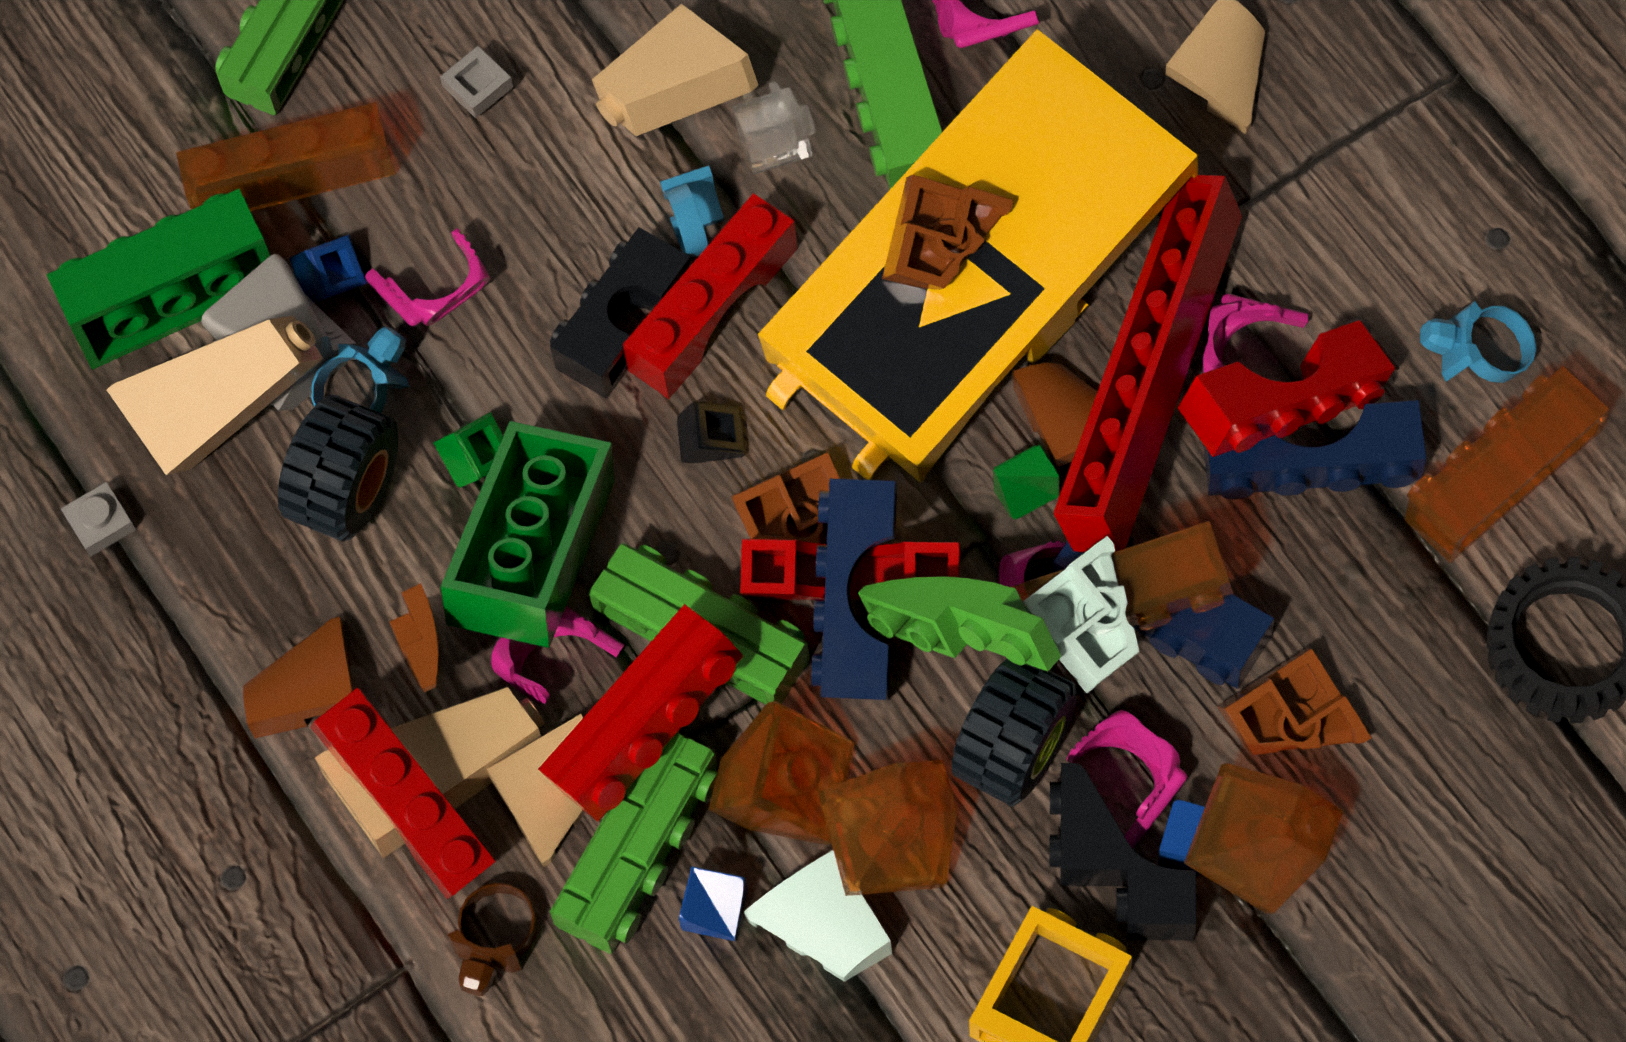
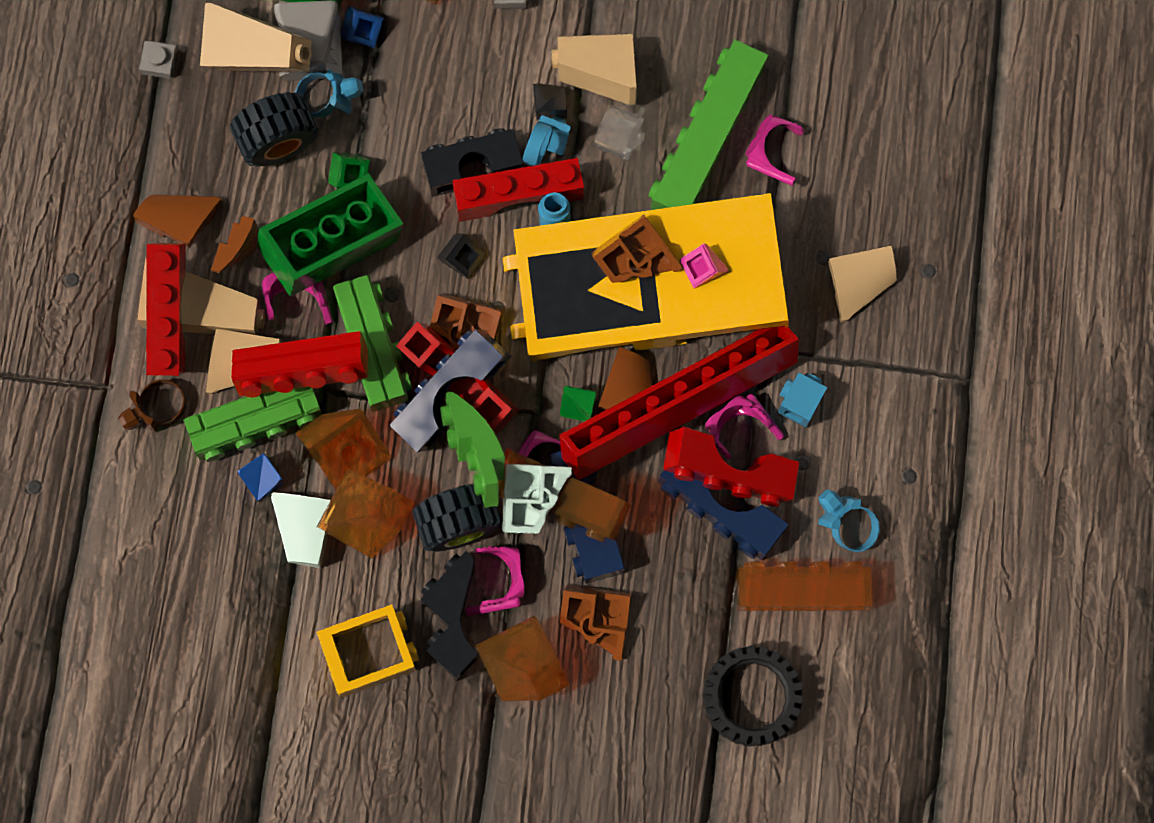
camera: 30 degrees right, 10 degrees up
dark pink helmet [365,228,490,326] -> none
blue slope [1158,800,1216,877] -> none
none -> black slope [533,83,567,120]
none -> dark azure brick [538,192,571,226]
none -> dark pink slope [679,243,728,288]
none -> dark azure brick [777,372,827,428]

